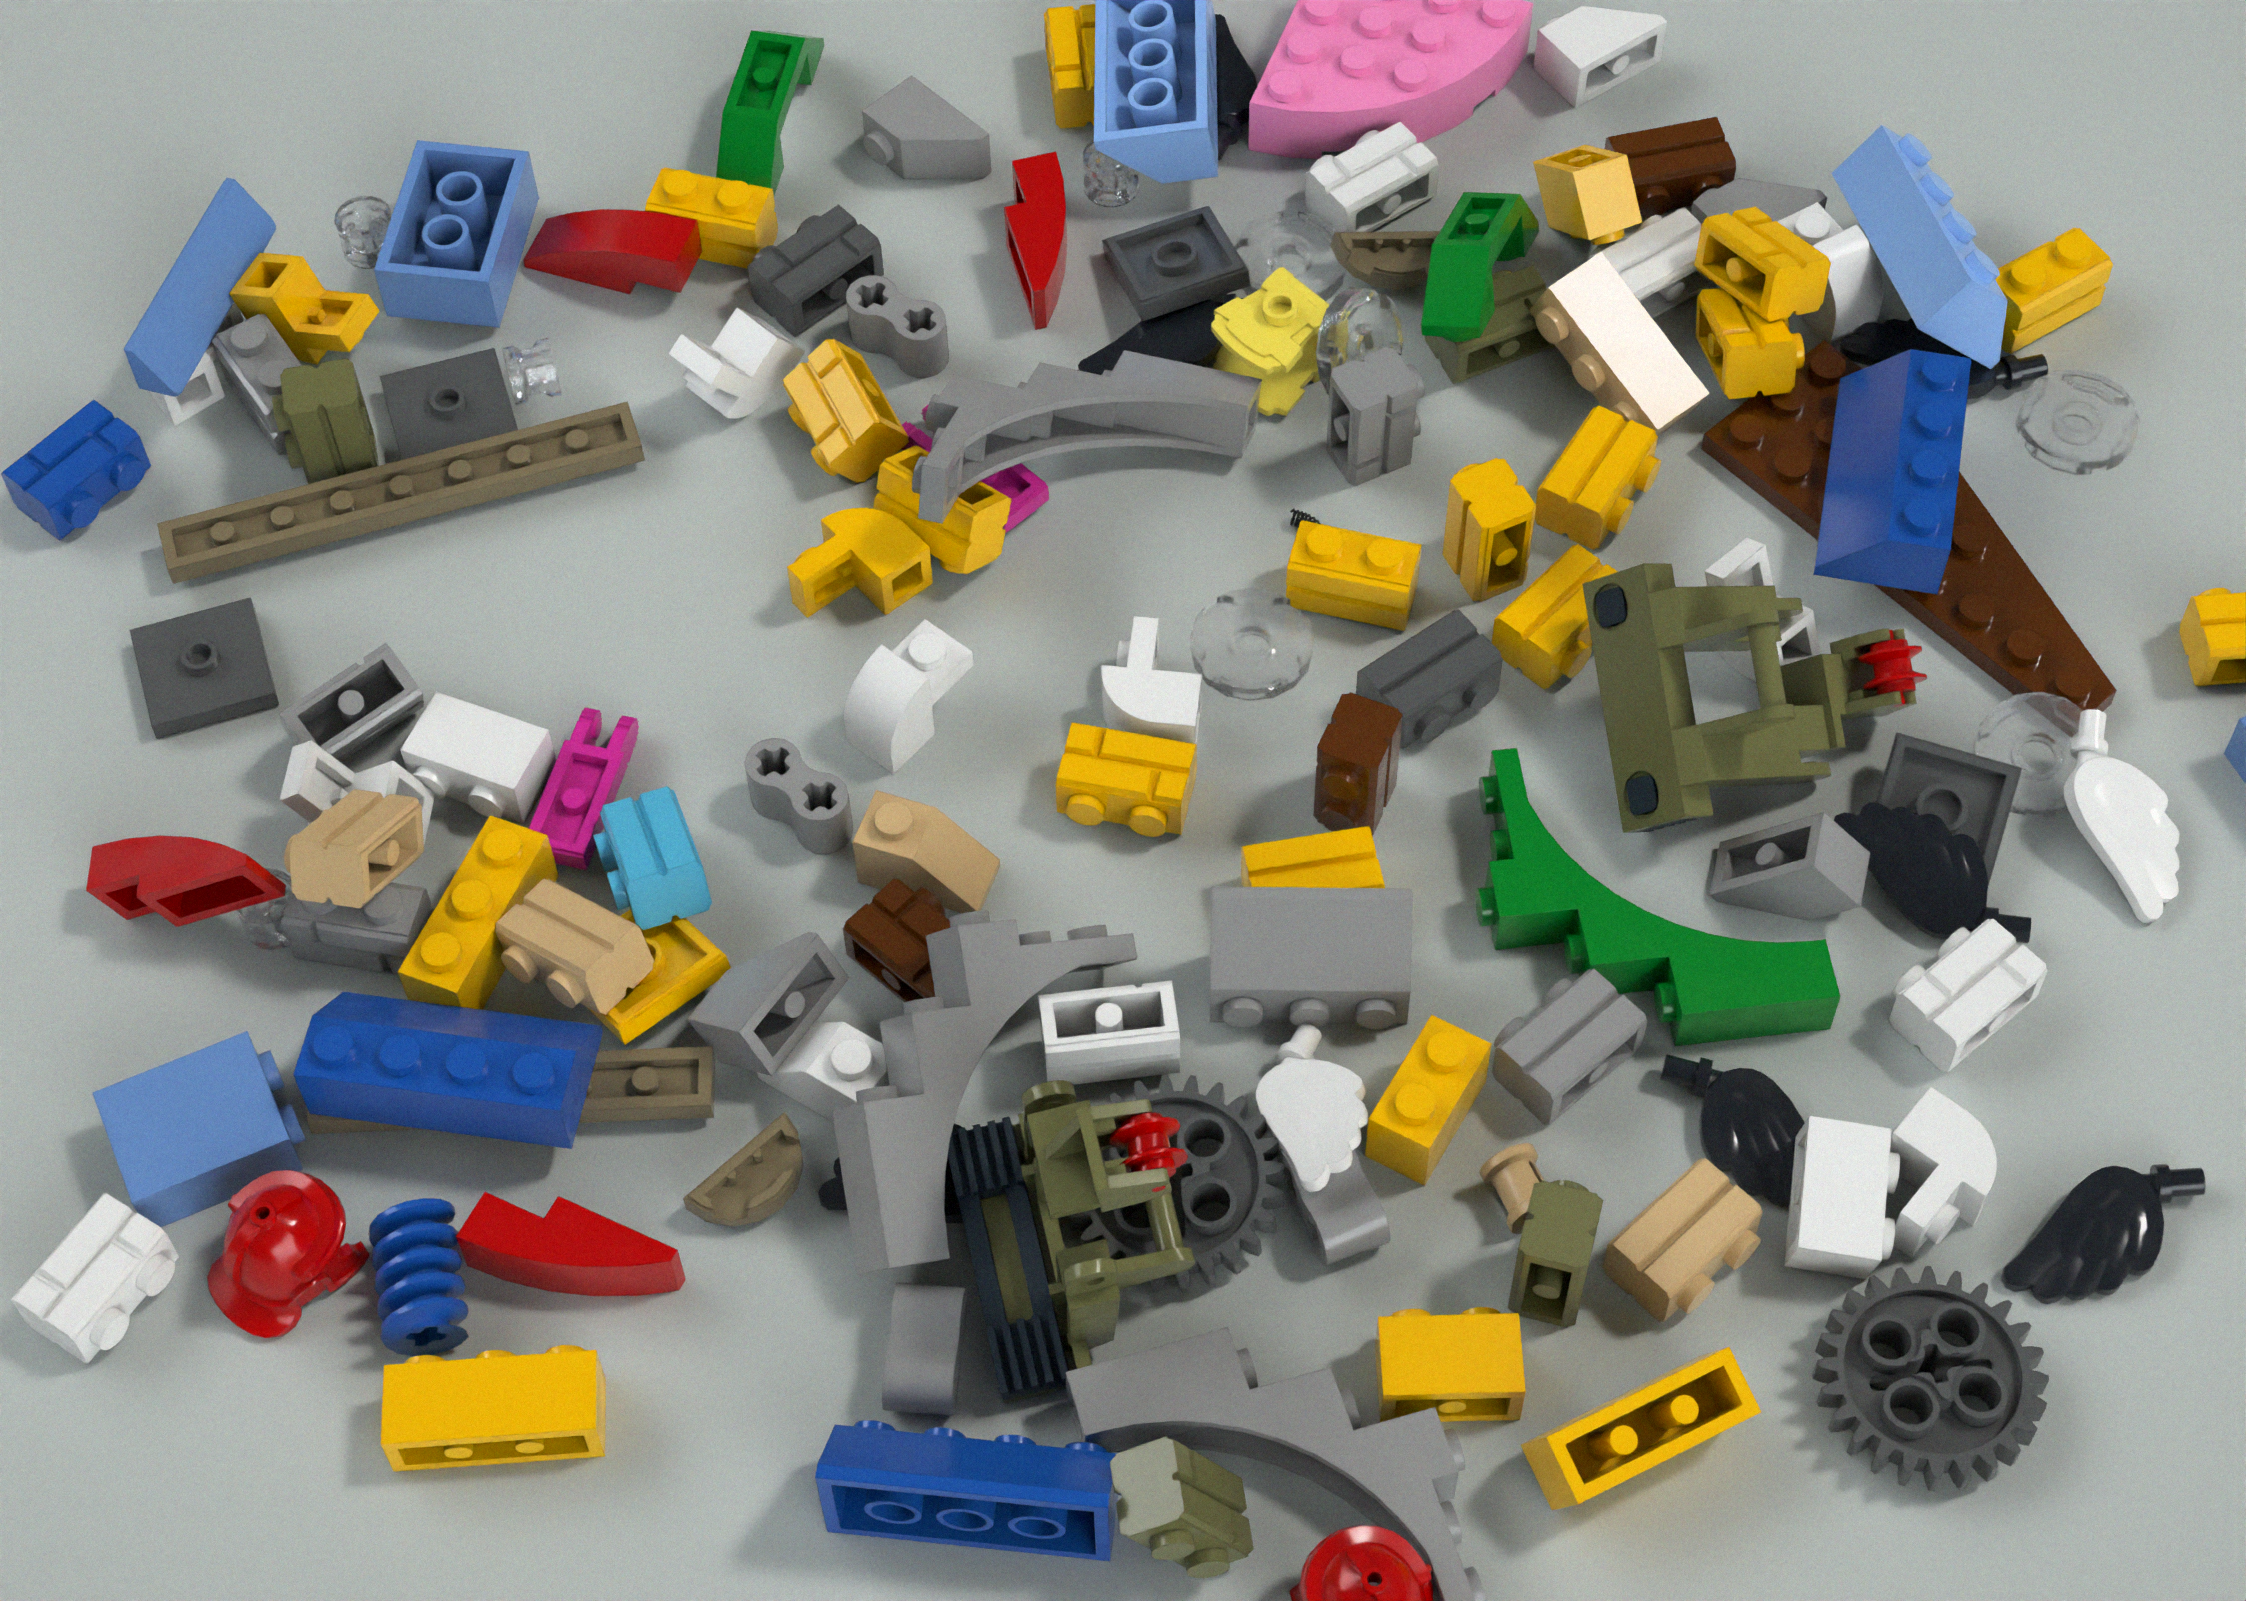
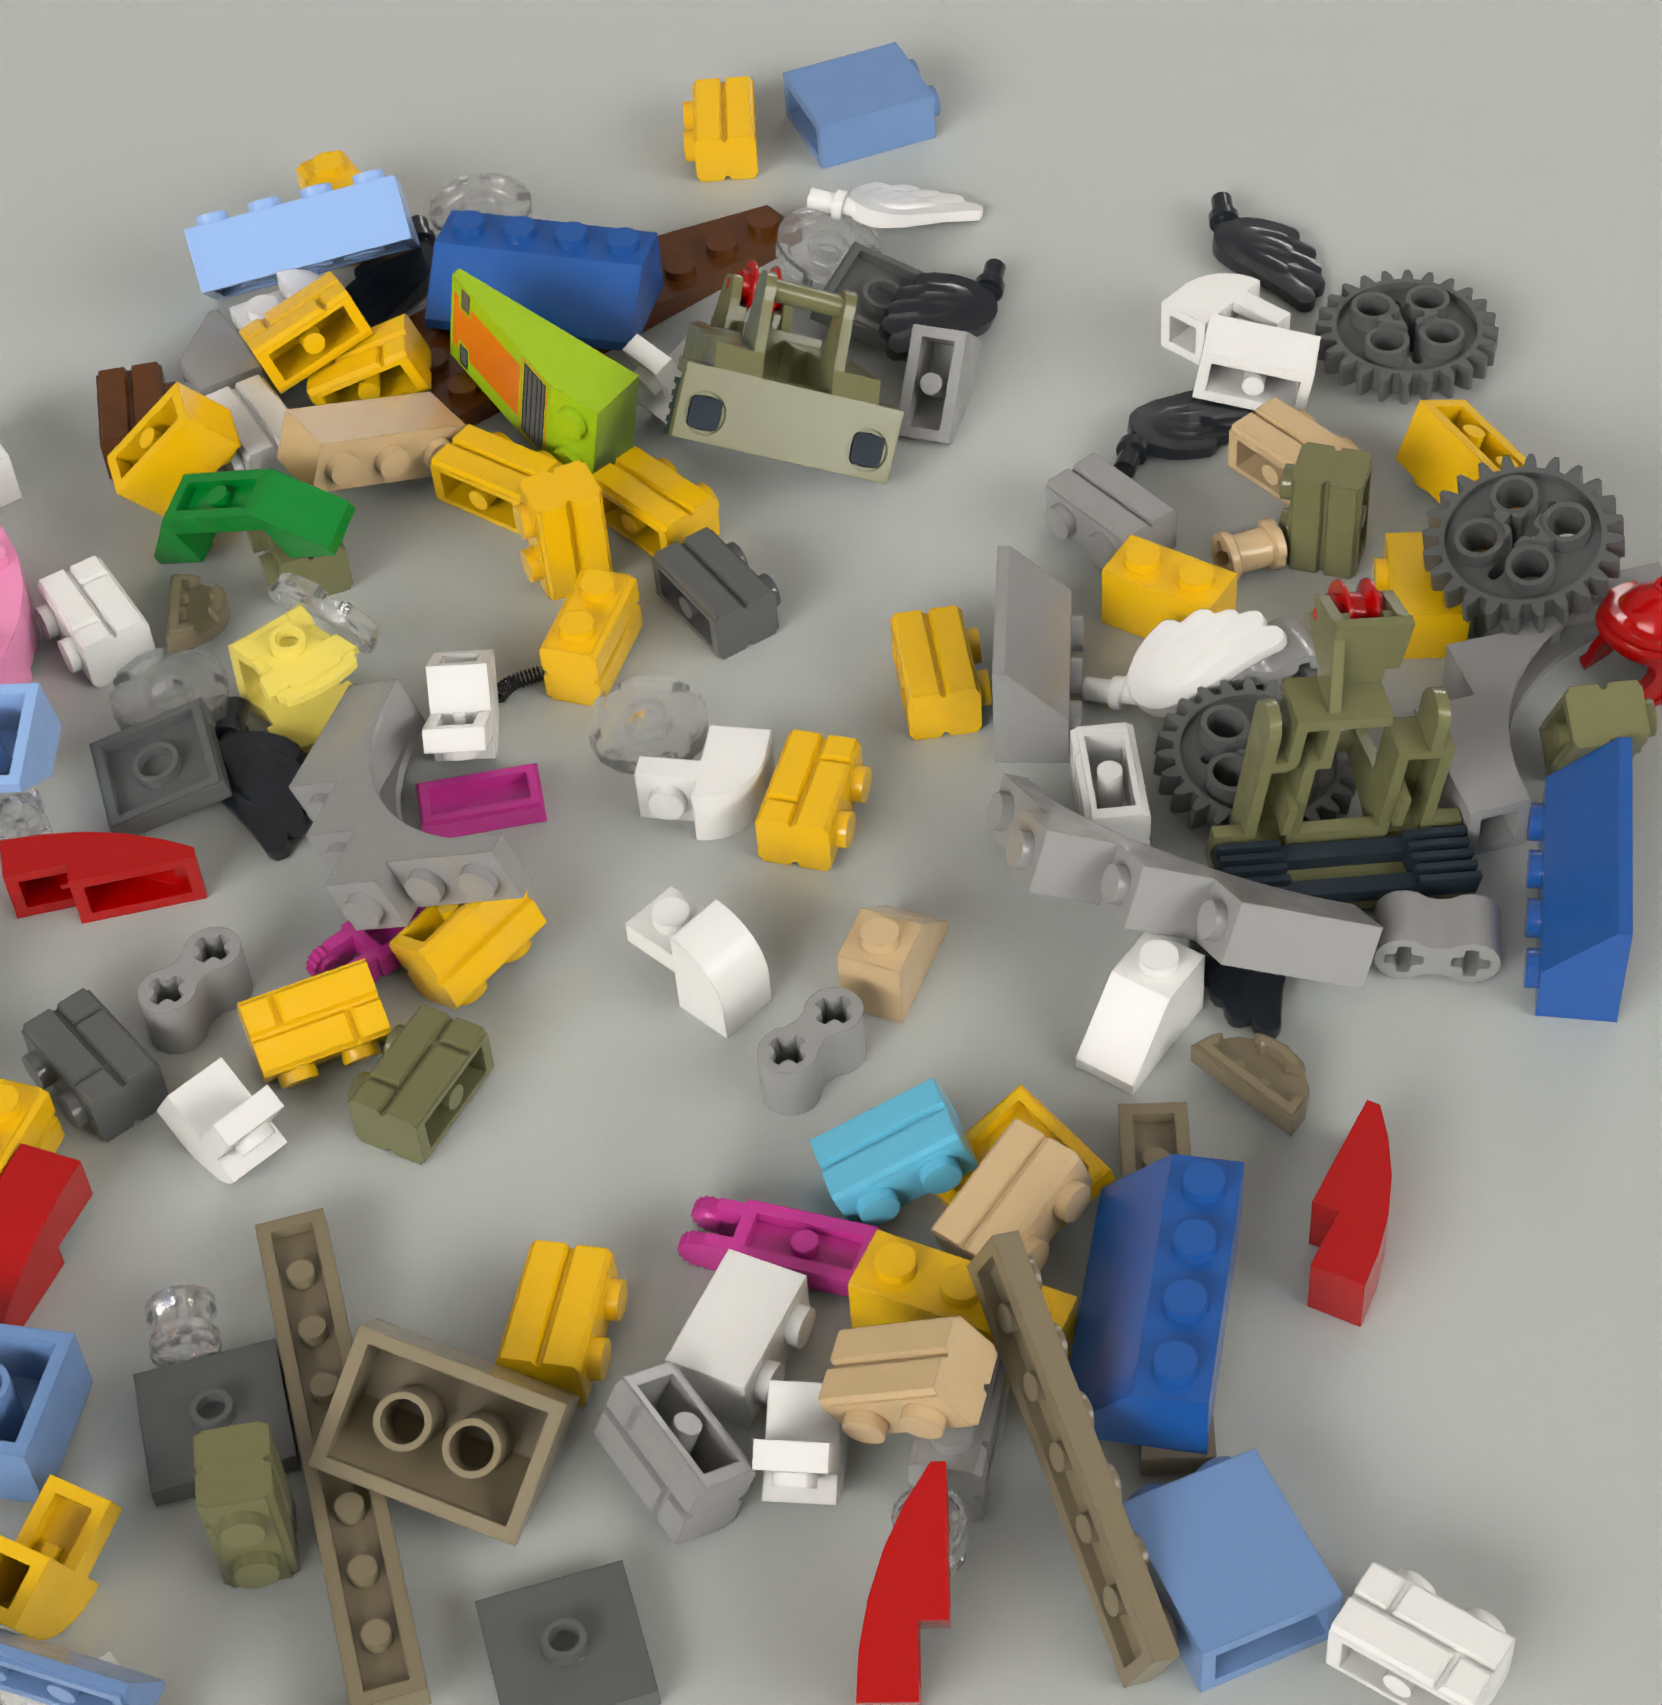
camera: 85 degrees left, 10 degrees down
red helmet [207,1170,370,1338] -> none
light grey brick [212,314,302,455] -> none
blue piece [368,1198,469,1357] -> none
yellow brick [381,1345,606,1472] -> none
light grey slope [688,932,849,1076] -> none
yellow brick [787,508,933,618] -> none
reddish brown brick [842,878,950,1002] -> none
reddish brown brick [1313,692,1403,837] -> none
light grey brick [1326,346,1424,486] -> none
green arch [1475,748,1841,1046] -> none
white brick [1889,918,2048,1072] -> none
none -> dark tan slope [307,1318,581,1546]
none -> olive brick [347,1004,494,1165]
none -> dark pink tile [415,763,547,838]
none -> white brick [422,649,499,762]
none -> lime slope [450,268,639,474]
none -> yellow brick [496,1239,628,1407]
none -> dark tan plate [967,1230,1181,1688]
none -> dark grey gear [1422,454,1625,635]

